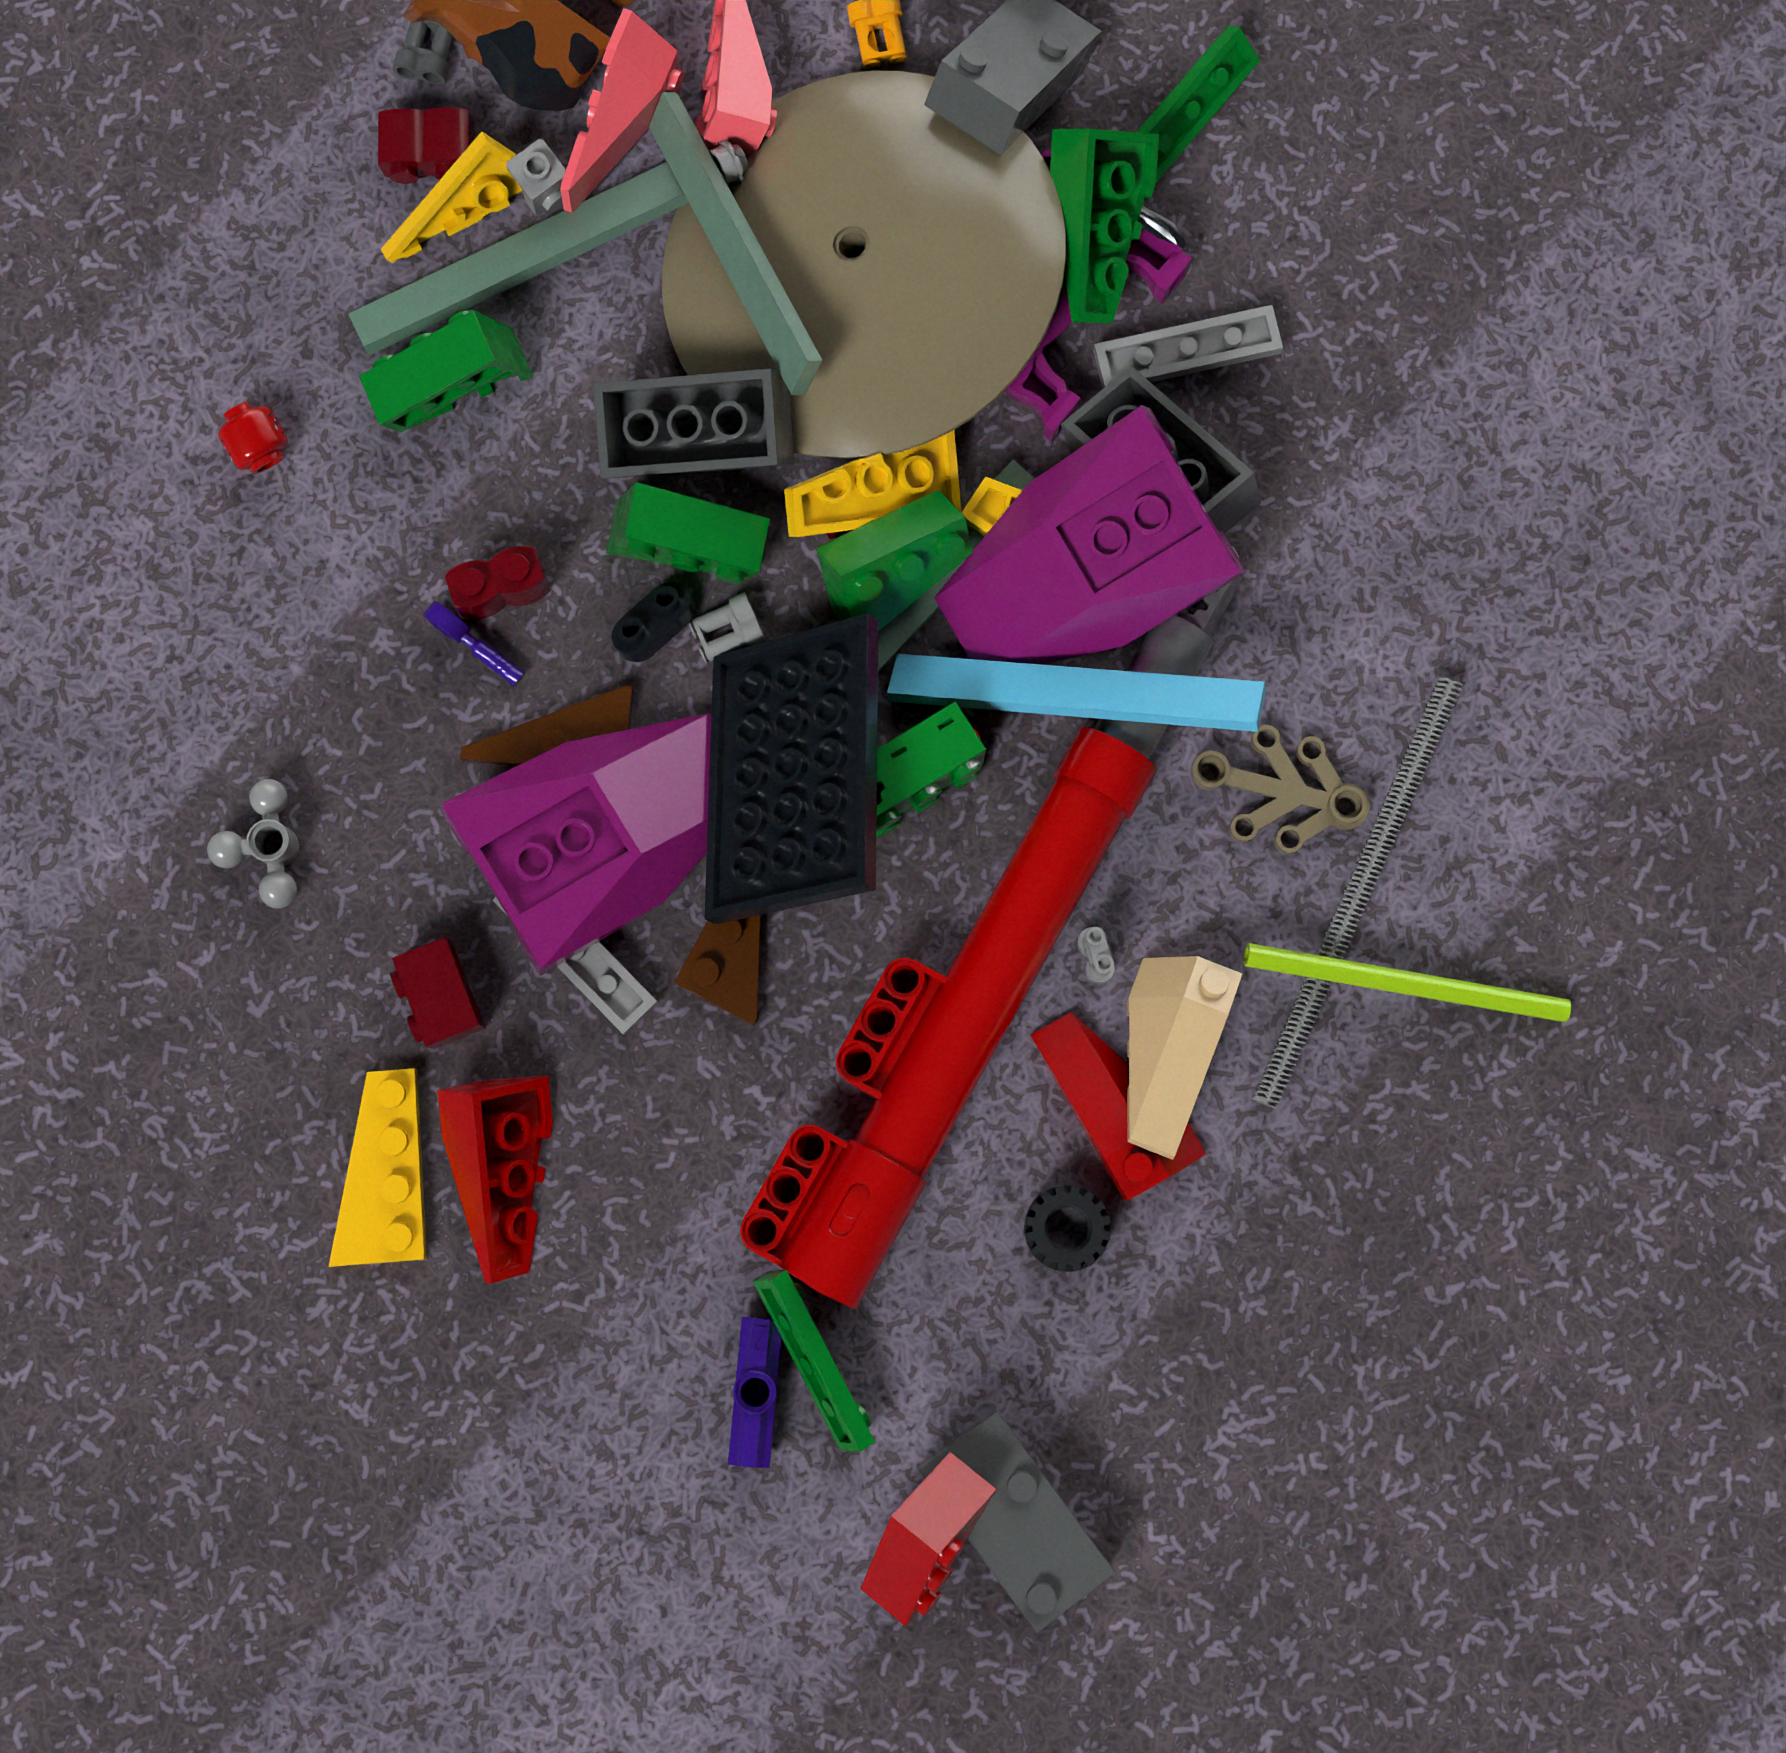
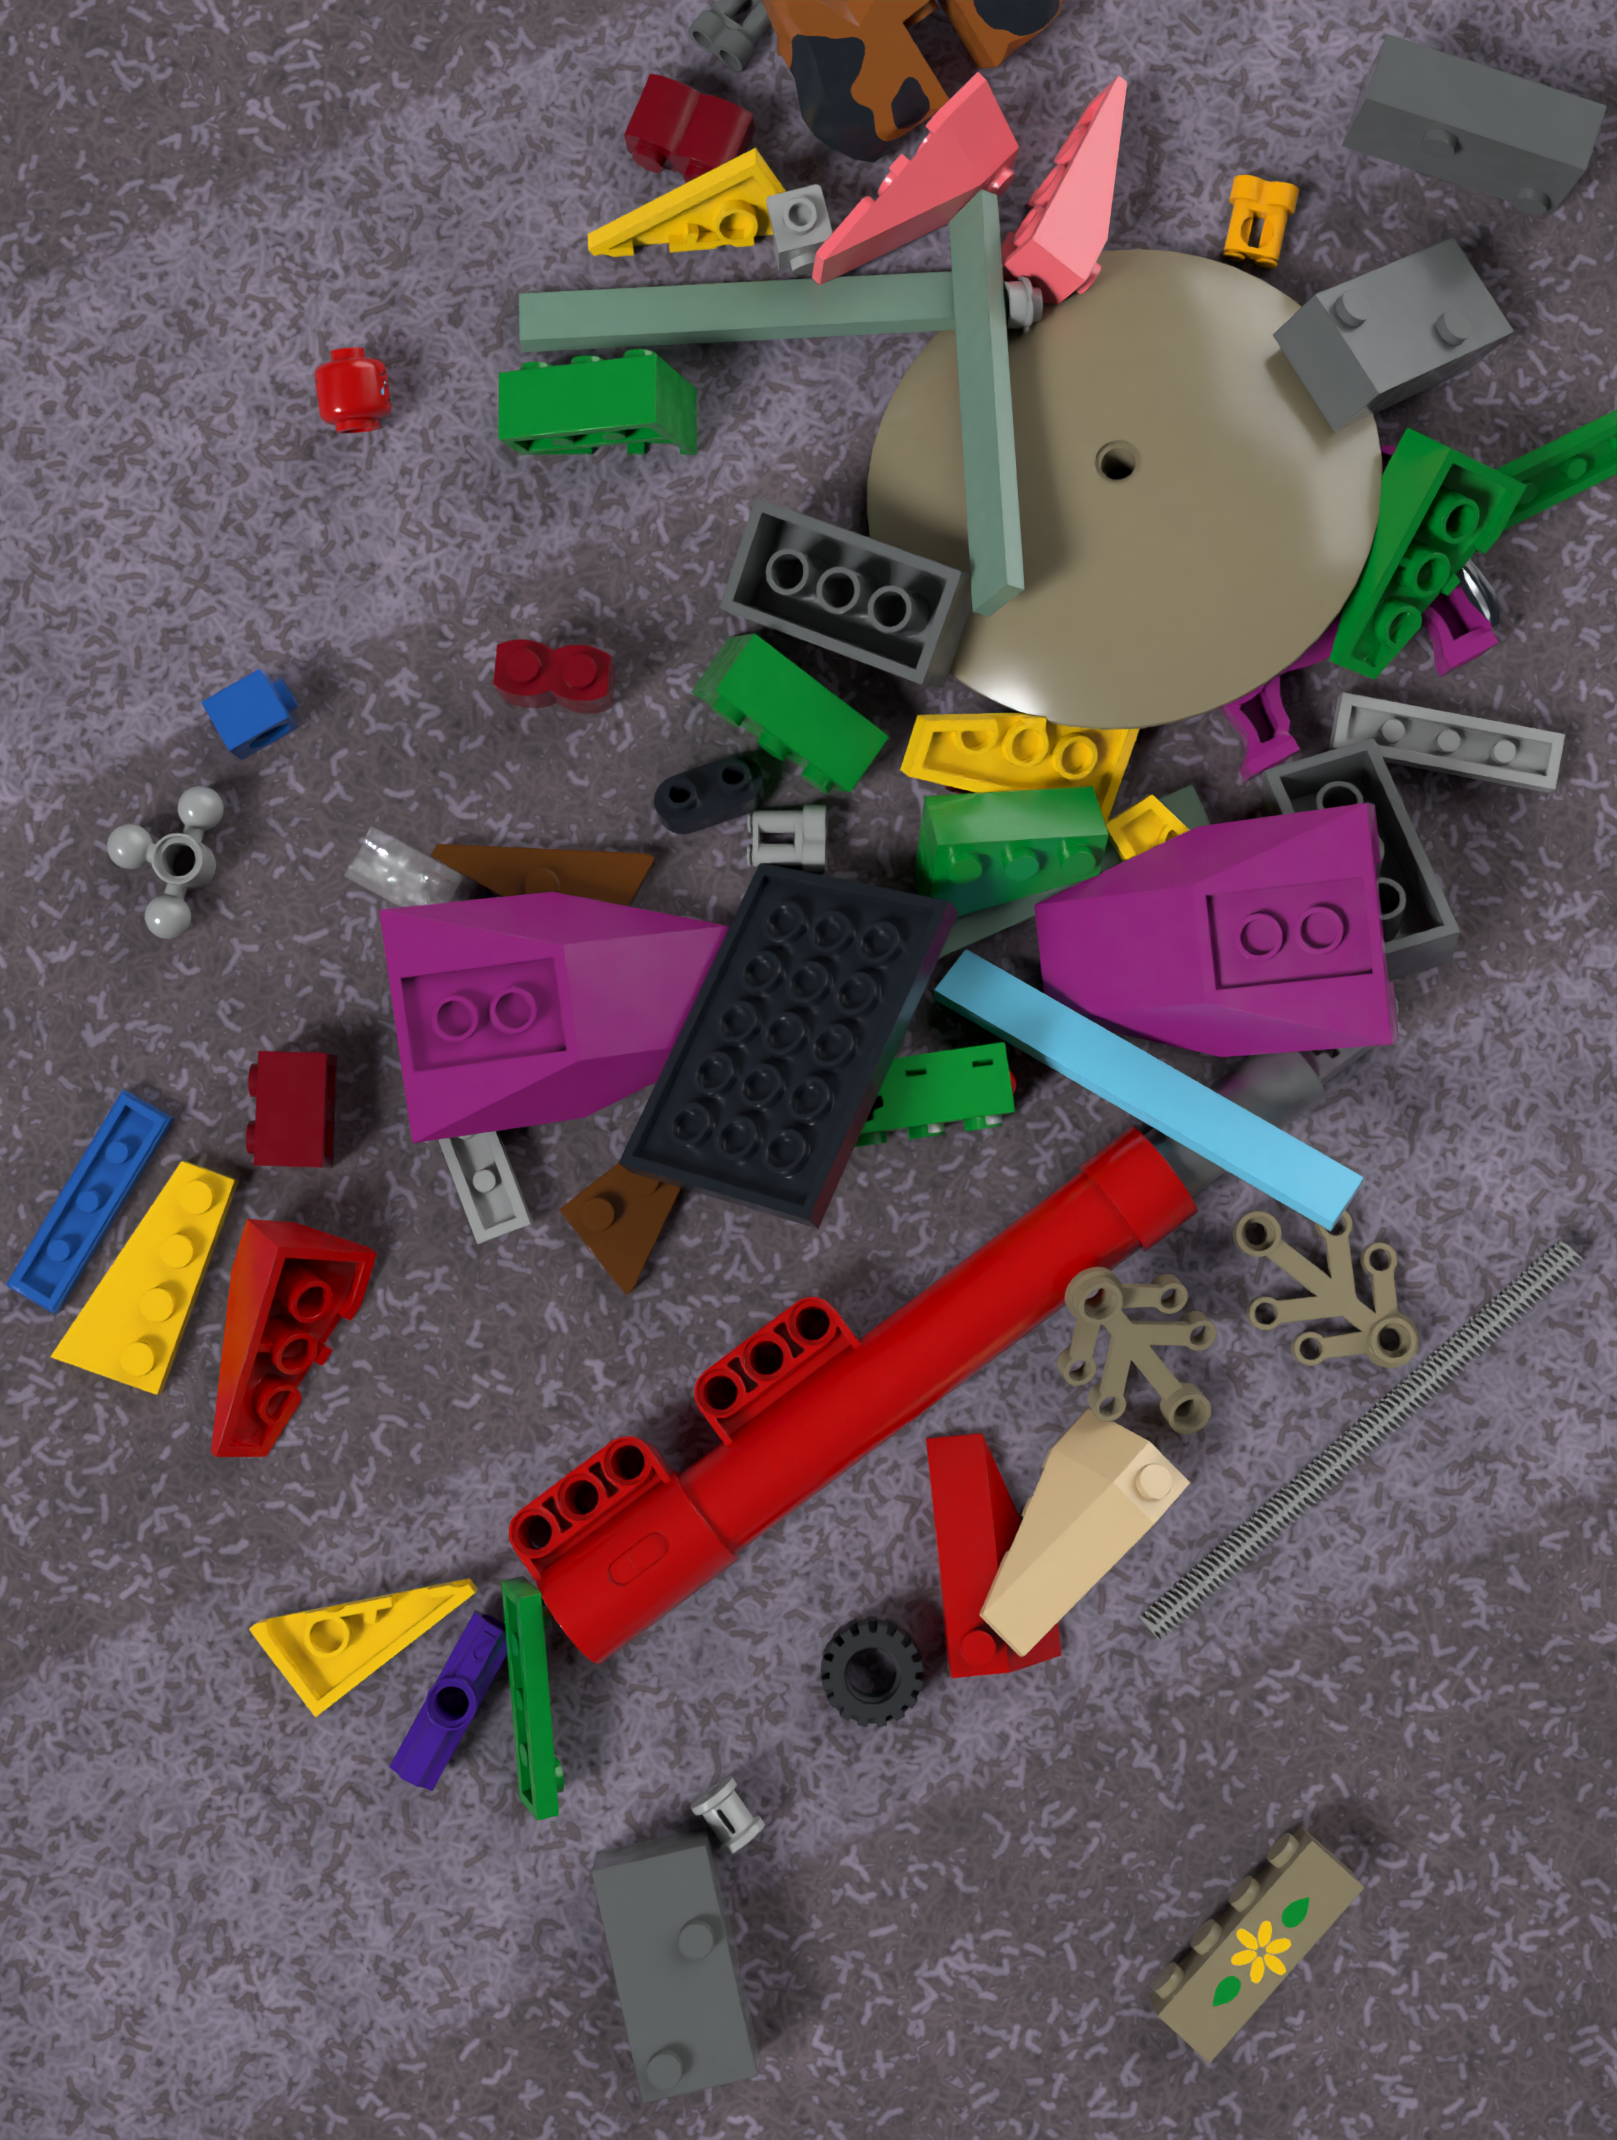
camera: 25 degrees right, 5 degrees up
dark purple piece [422,601,525,687] -> none
red wedge [860,1452,997,1626] -> none
light grey piece [1077,927,1115,984] -> none
lime piece [1243,943,1571,1022] -> none
none -> blue tile [6,1090,175,1314]
none -> blue brick [201,668,300,760]
none -> yellow wing [249,1578,478,1717]
none -> clear hips [344,826,463,907]
none -> light grey bush [690,1776,765,1856]
none -> dark tan plant [1057,1267,1217,1434]
none -> dark tan brick [1150,1826,1364,2064]

